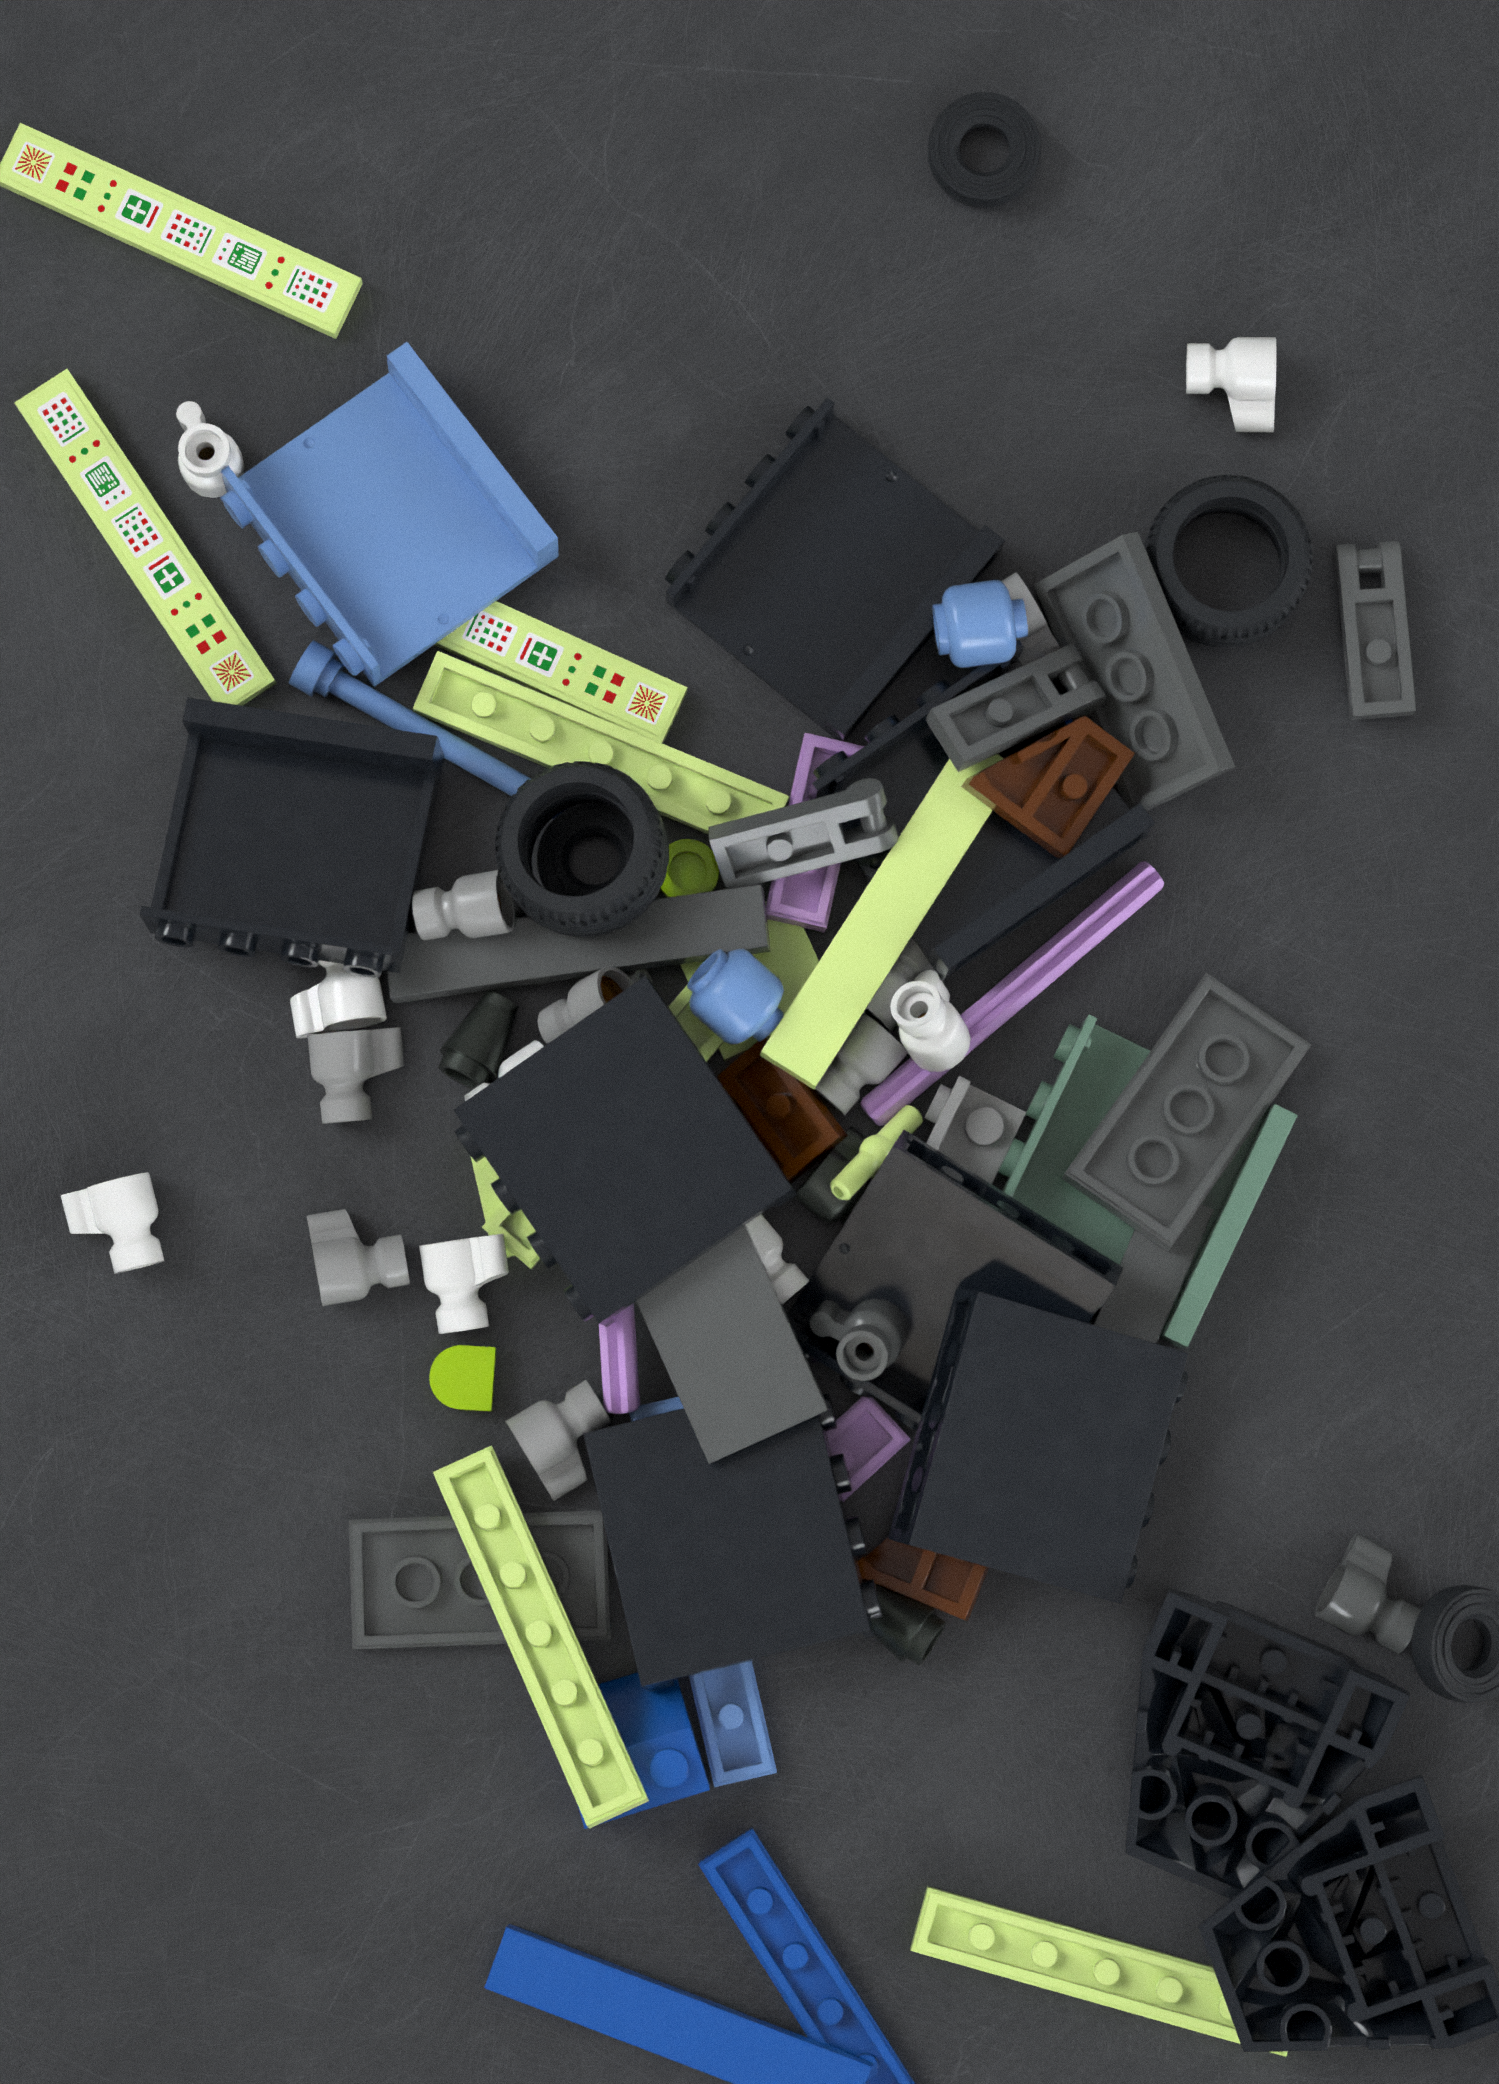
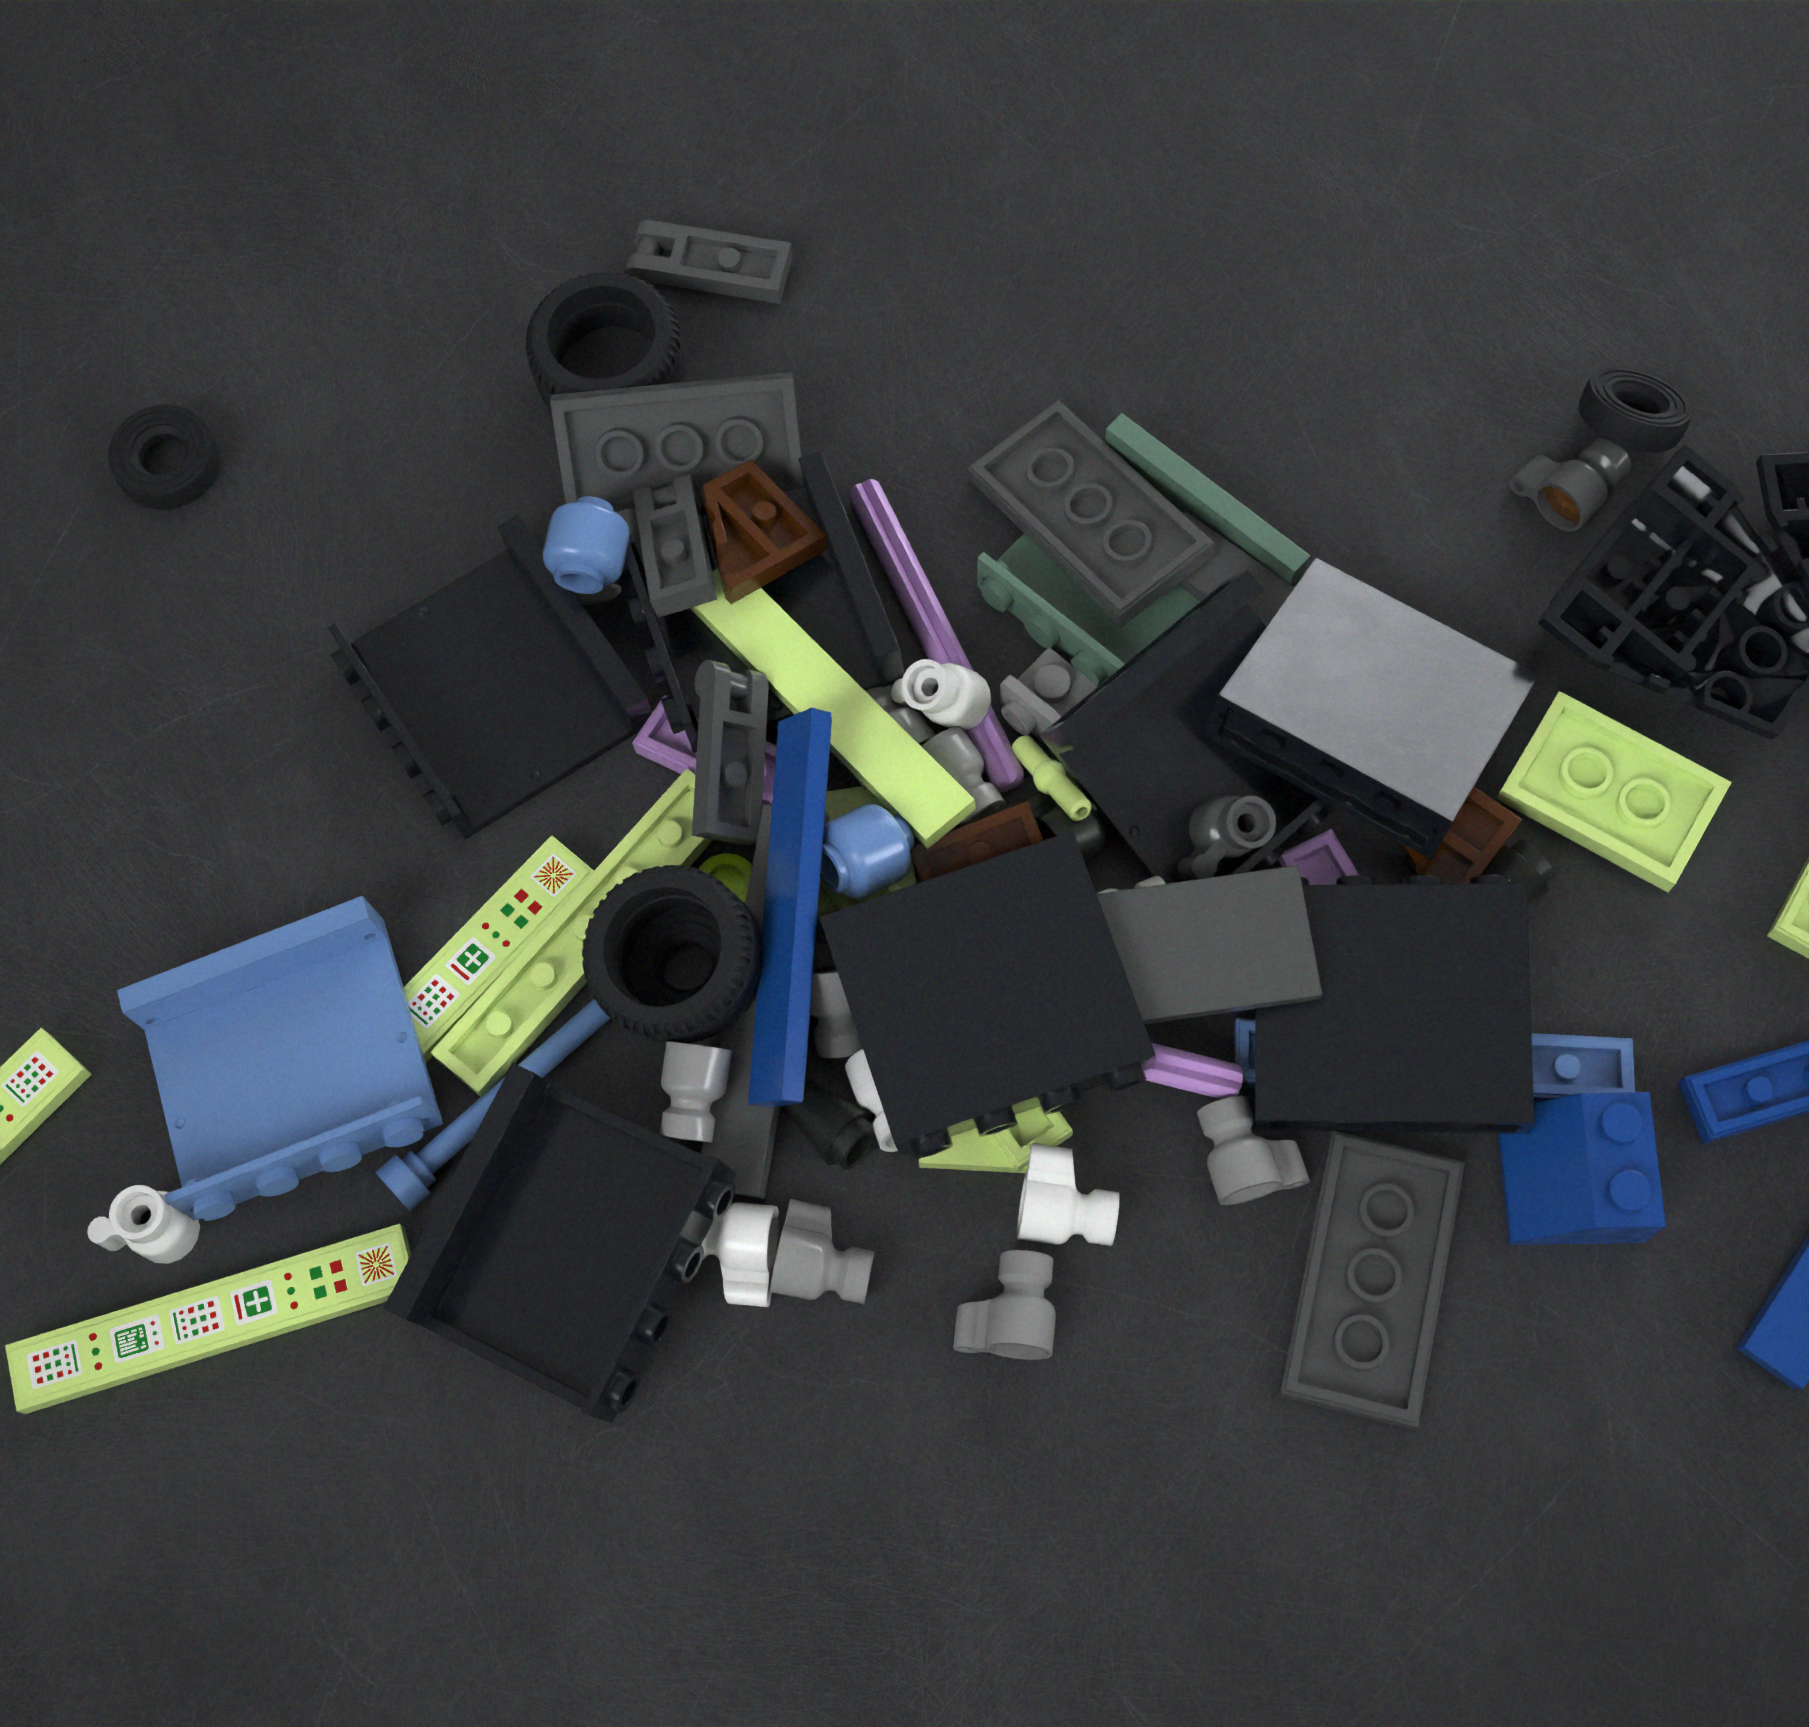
camera: 65 degrees left, 15 degrees down
white piece [61,1172,164,1274] -> none
lime tile [429,1345,497,1412] -> none
yellowish green tile [433,1445,649,1829] -> none
white piece [1186,337,1276,432] -> none
none -> blue tile [748,708,832,1108]
none -> yellowish green plate [1496,691,1732,893]

